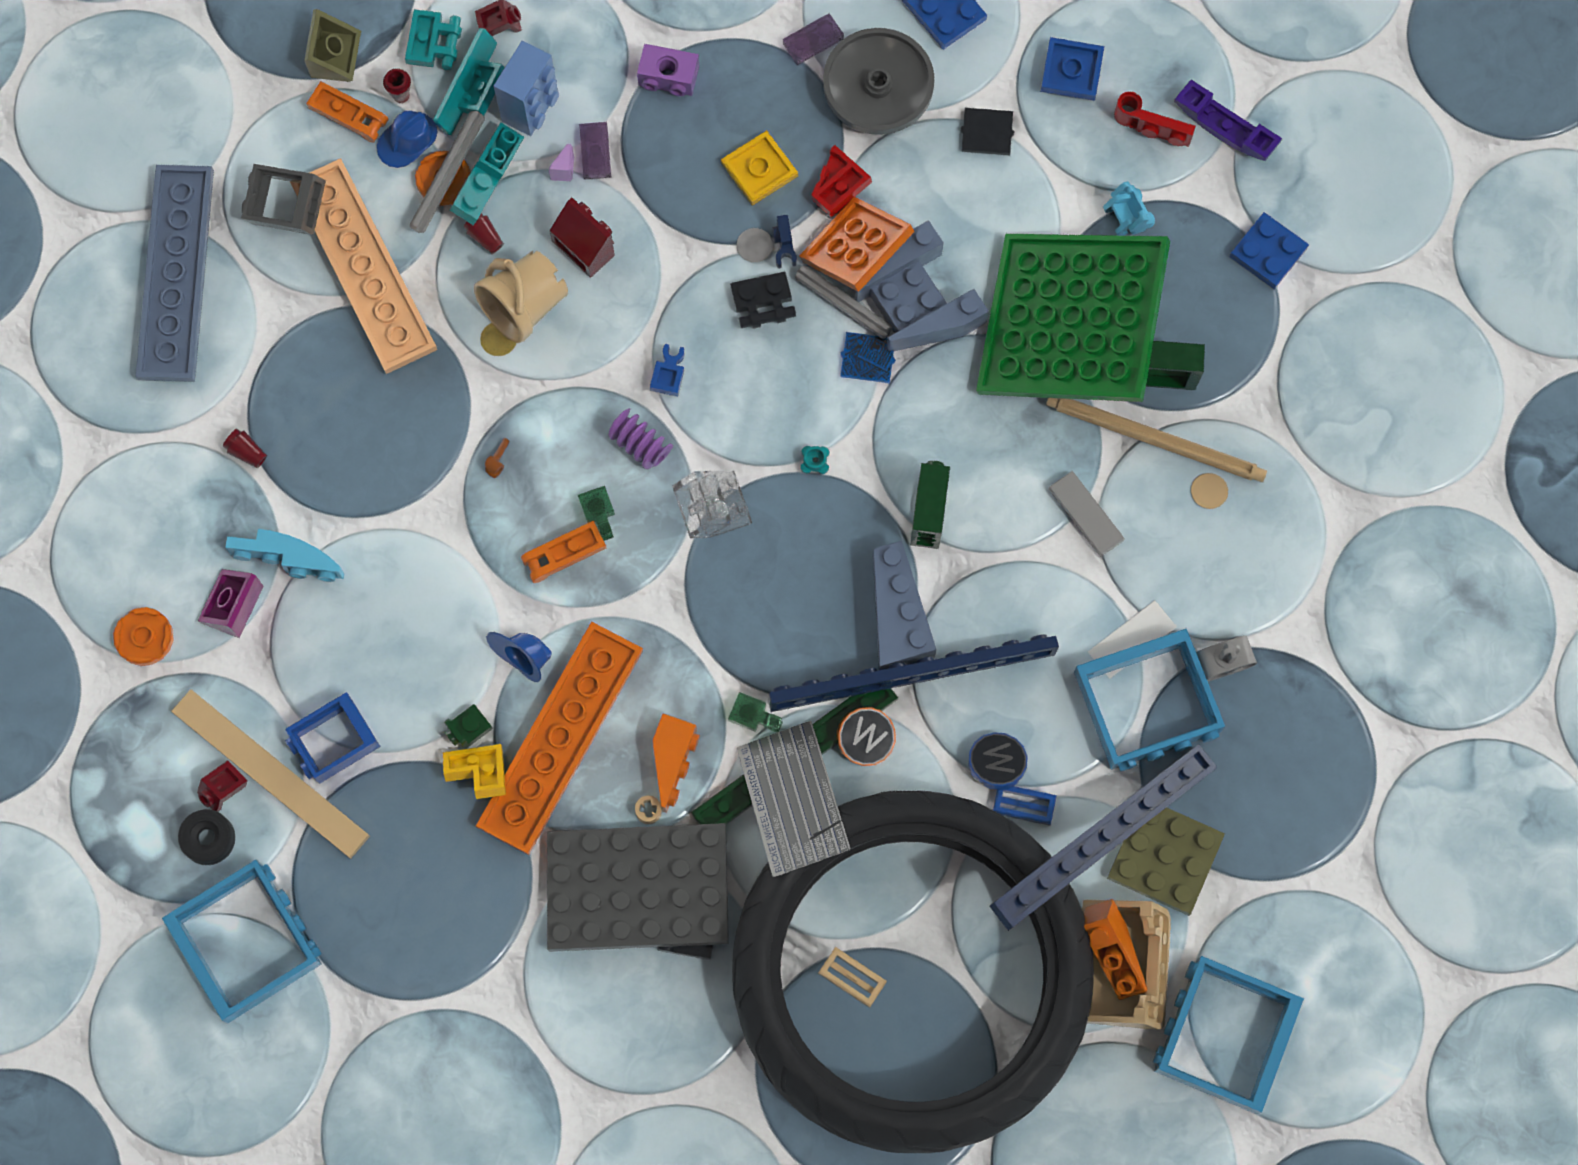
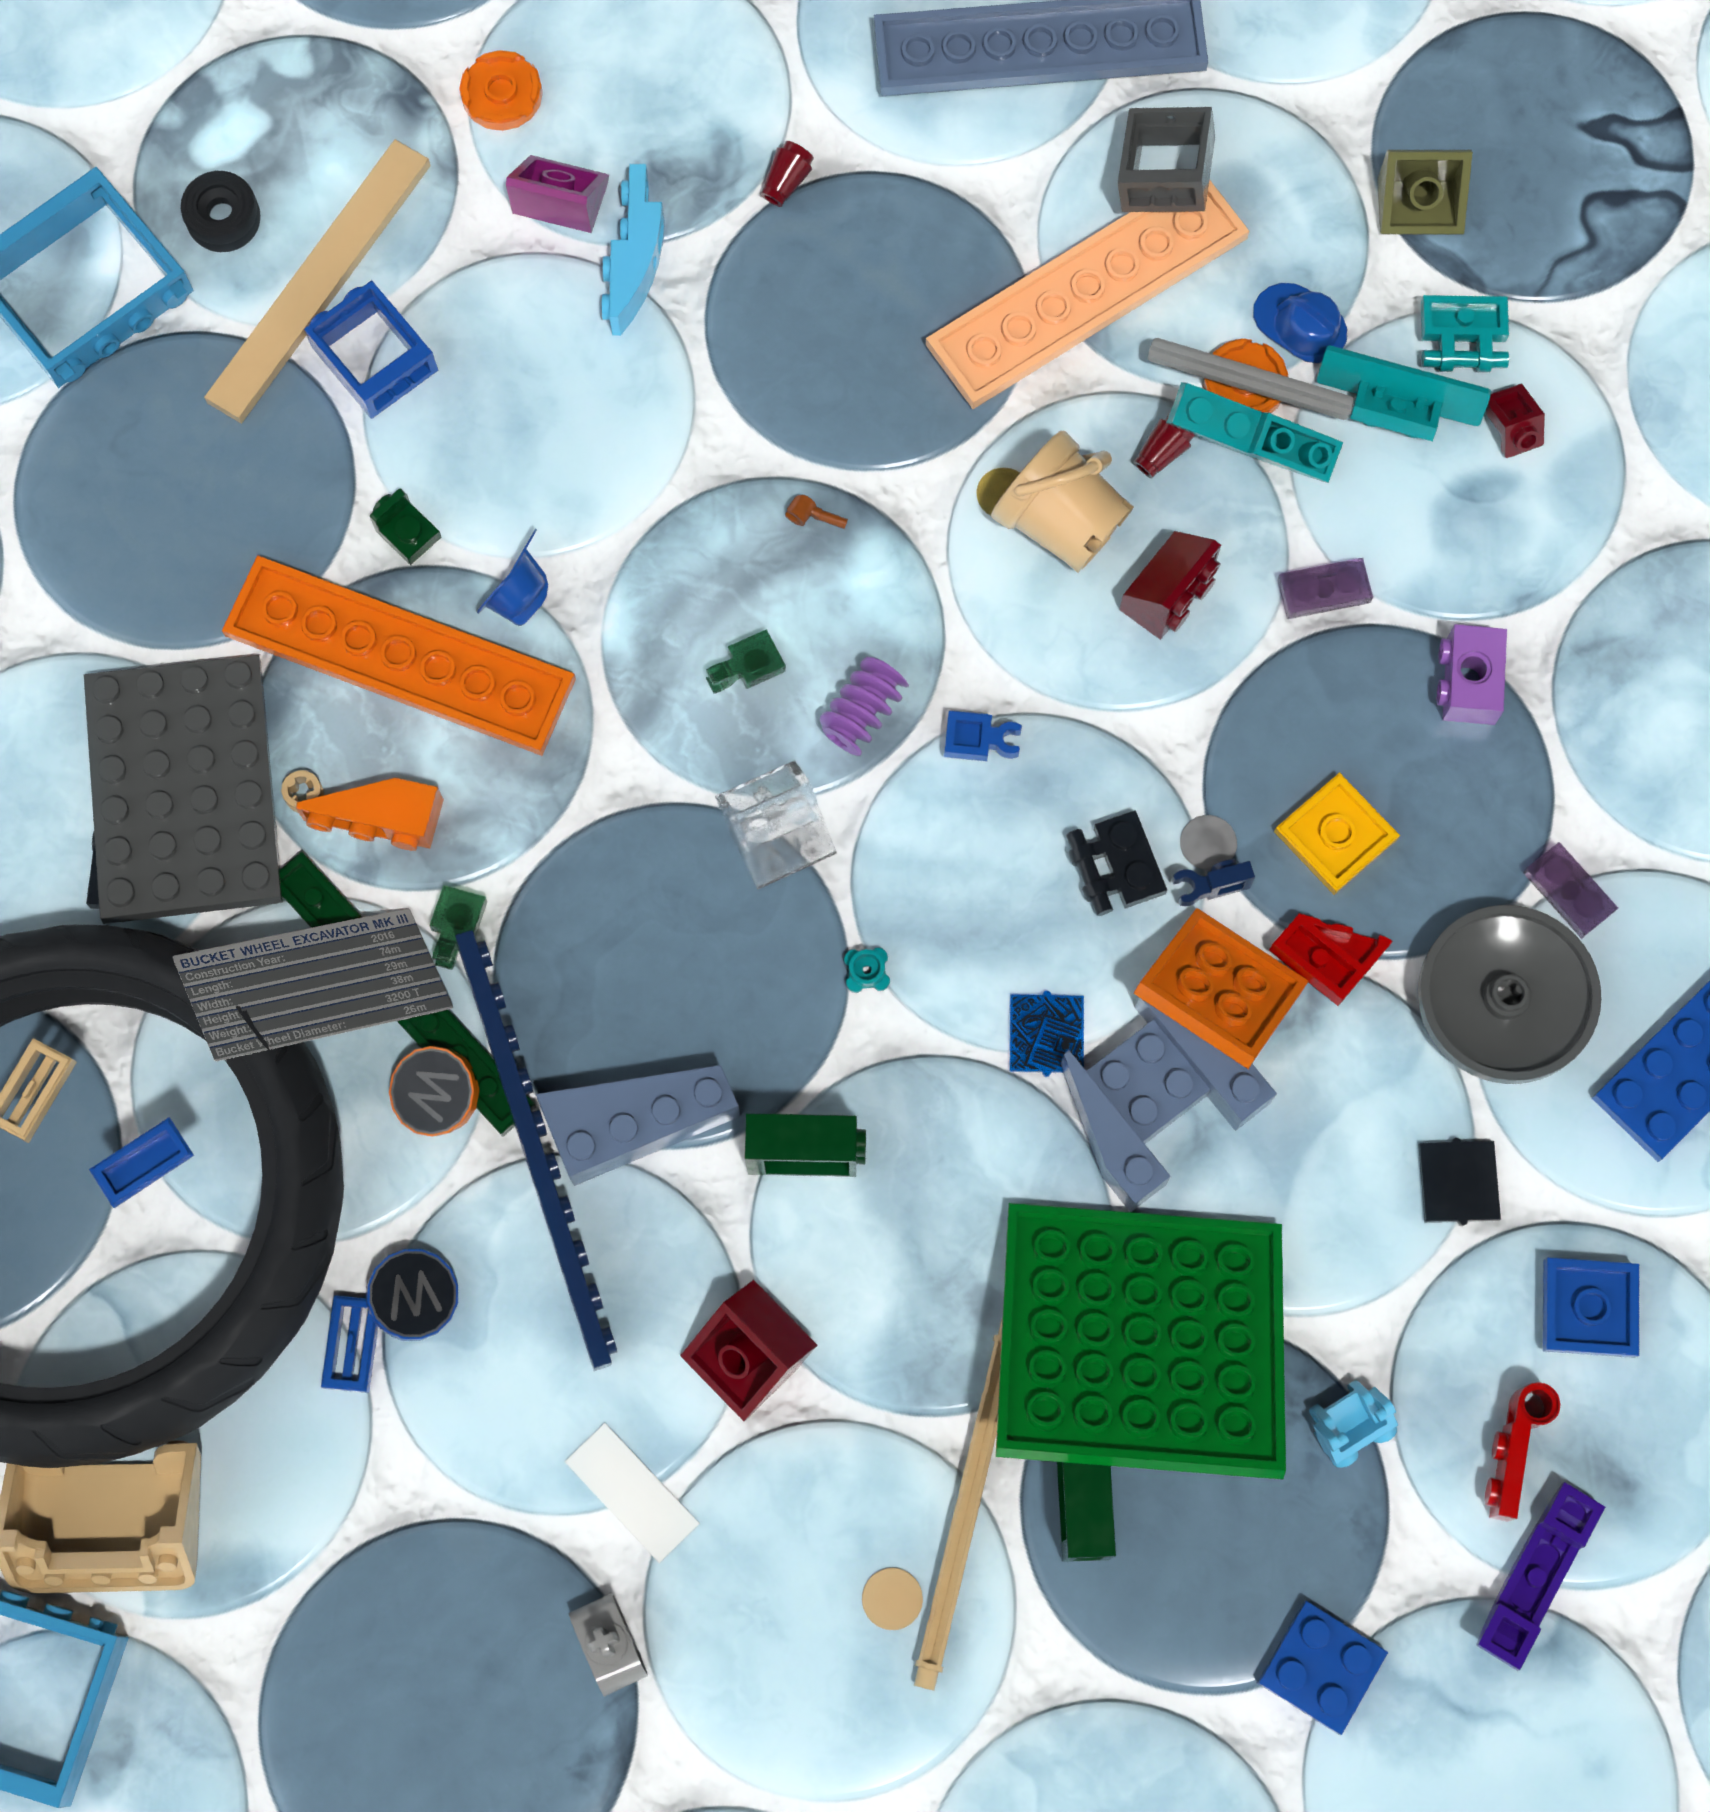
camera: 85 degrees right, 0 degrees up
dark red bracket [197,760,248,812] -> none
orange plate [306,81,389,143] -> none
dark red cone [383,69,411,103] -> none
yellow plate [443,744,506,799] -> none
medium blue brick [494,41,559,137] -> none
orange plate [521,521,607,583] -> none
lavender slope [549,144,574,181] -> none
light grey axle [795,266,892,339] -> none
dark blue plate [989,744,1217,931] -> none
light grey tile [1049,471,1125,557] -> none
dark azure window [1074,628,1225,771] -> none
orange slope [1084,899,1147,1000] -> none
olive plate [1107,807,1225,916] -> none
none -> blue tile [89,1117,195,1208]
none -> dark red slope [680,1280,818,1421]

